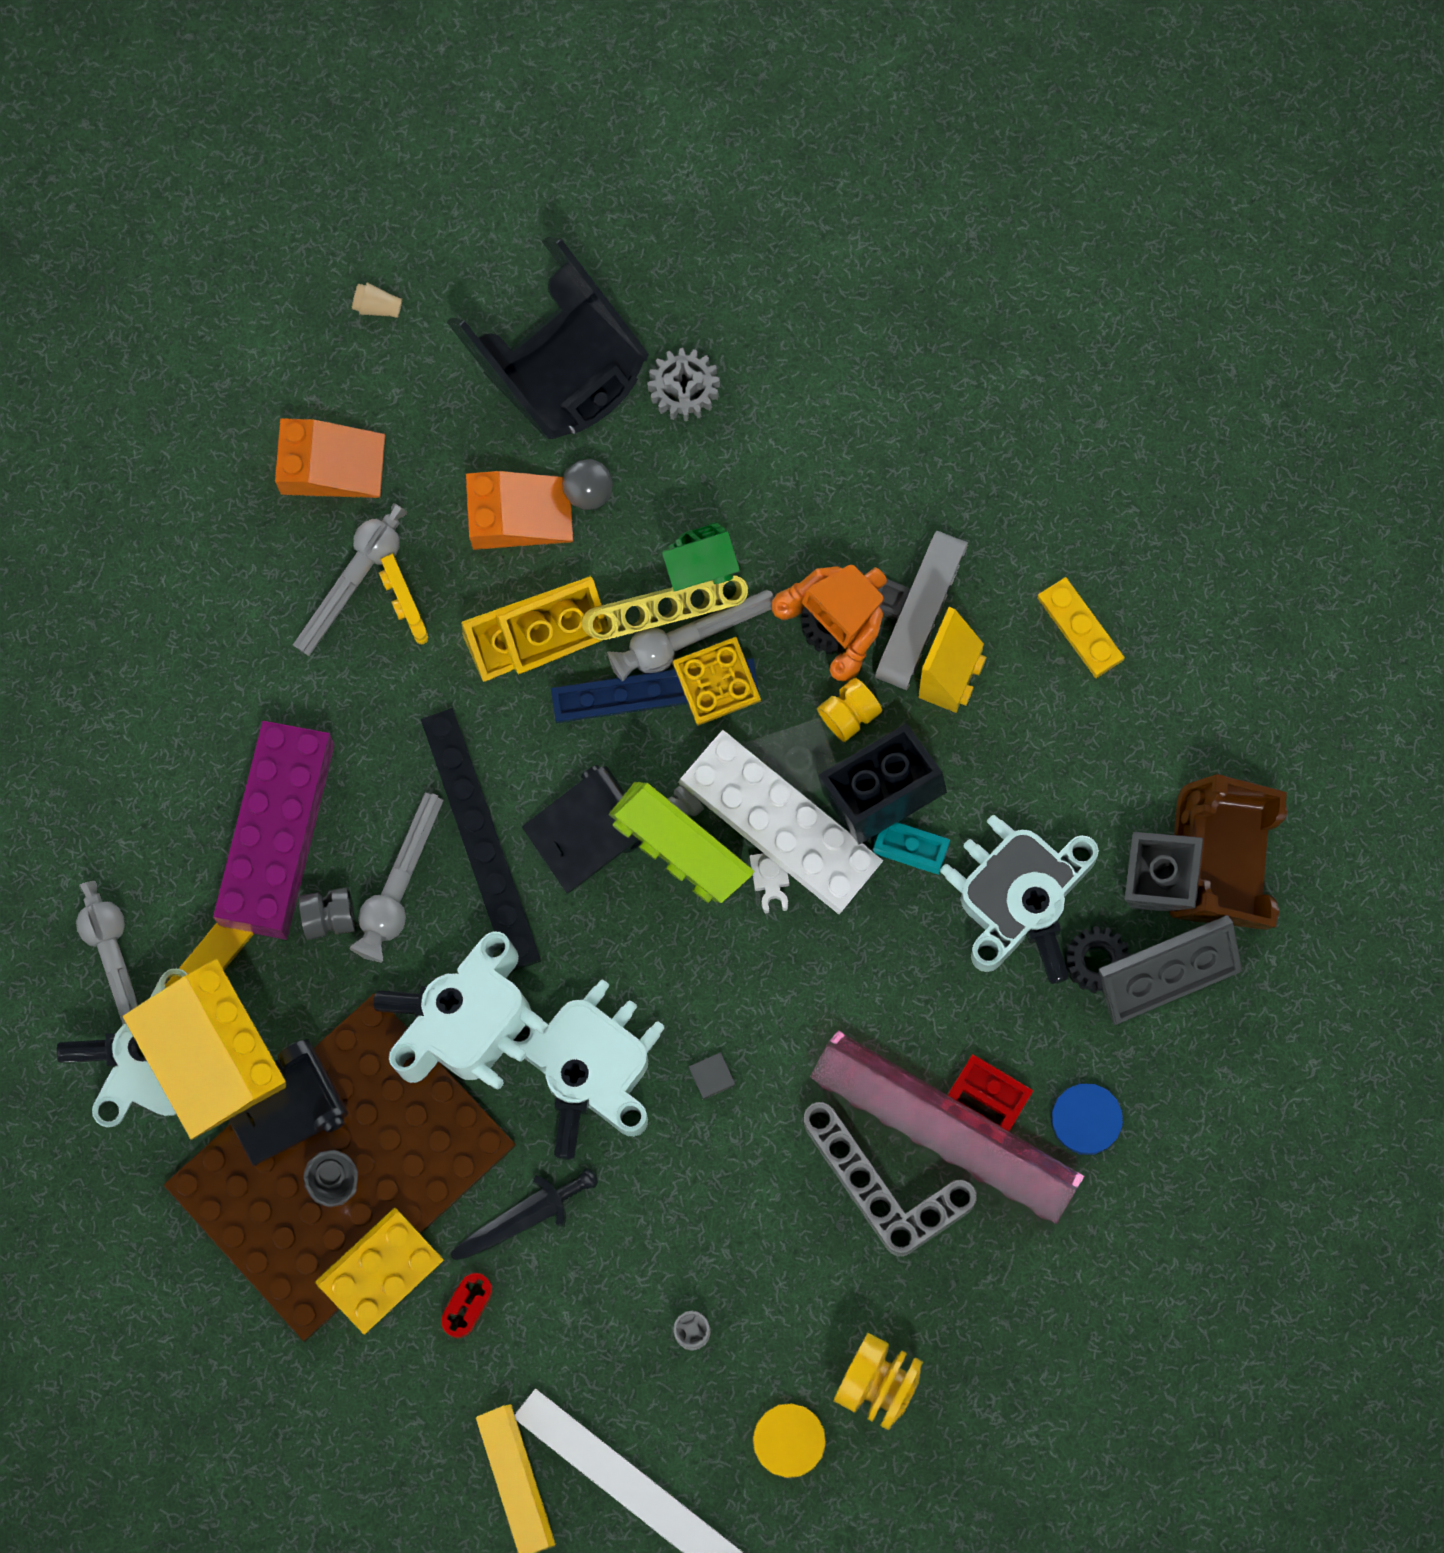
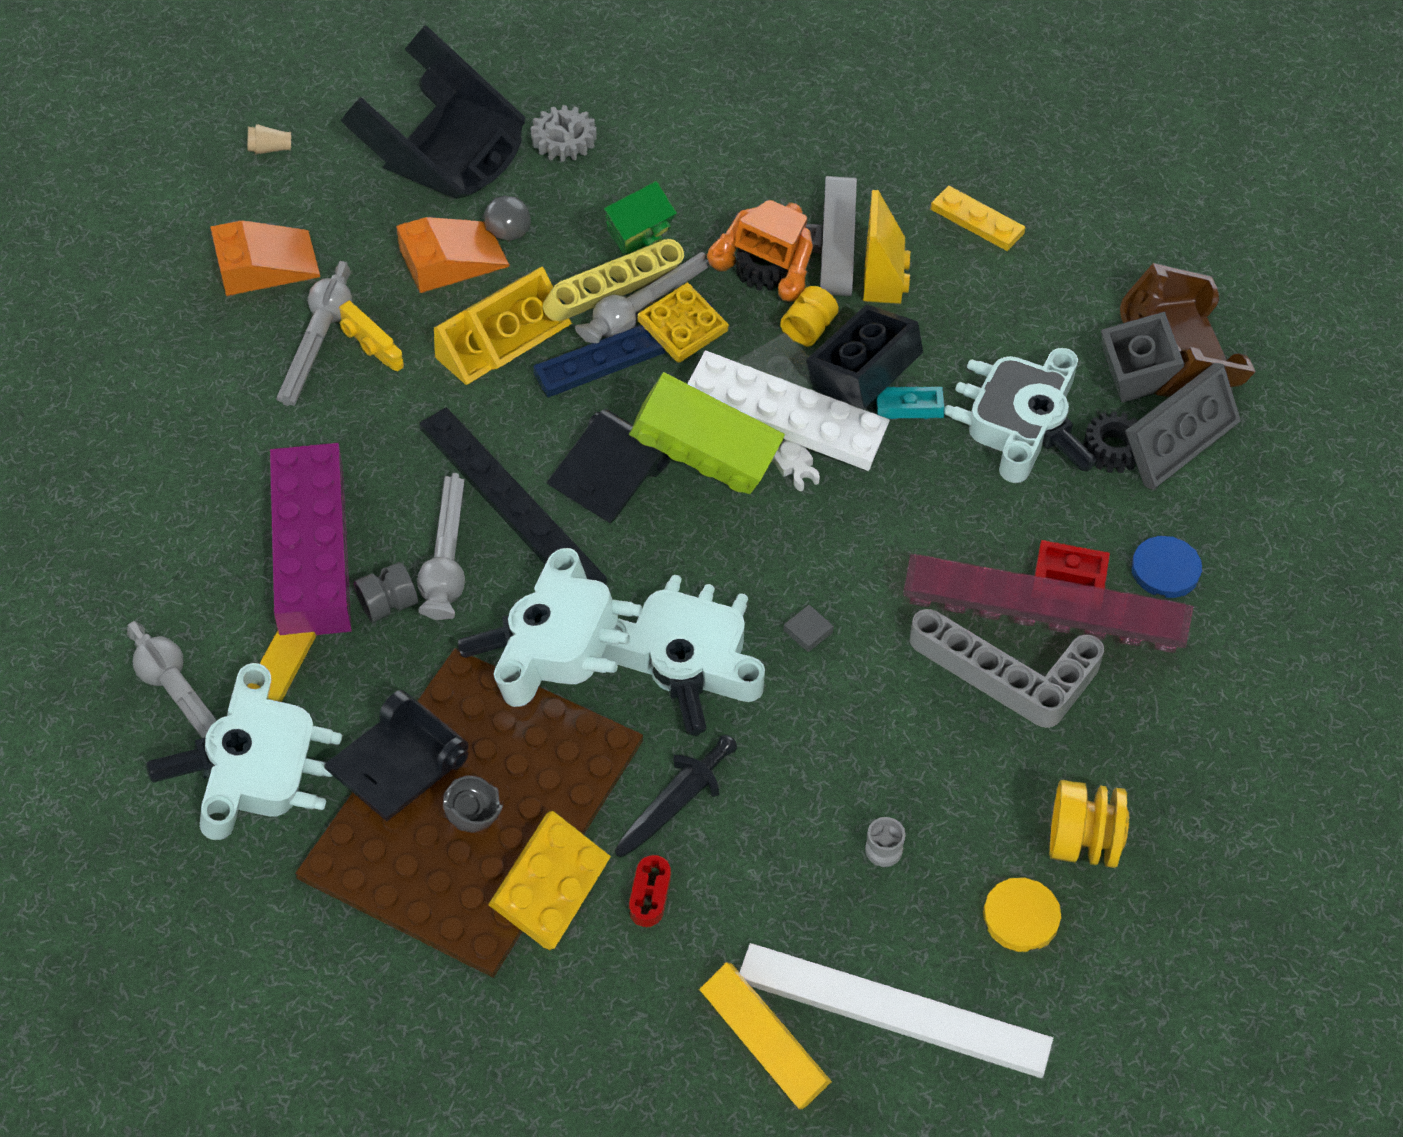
camera: 25 degrees left, 20 degrees down
yellow slope [122,959,286,1140] -> none

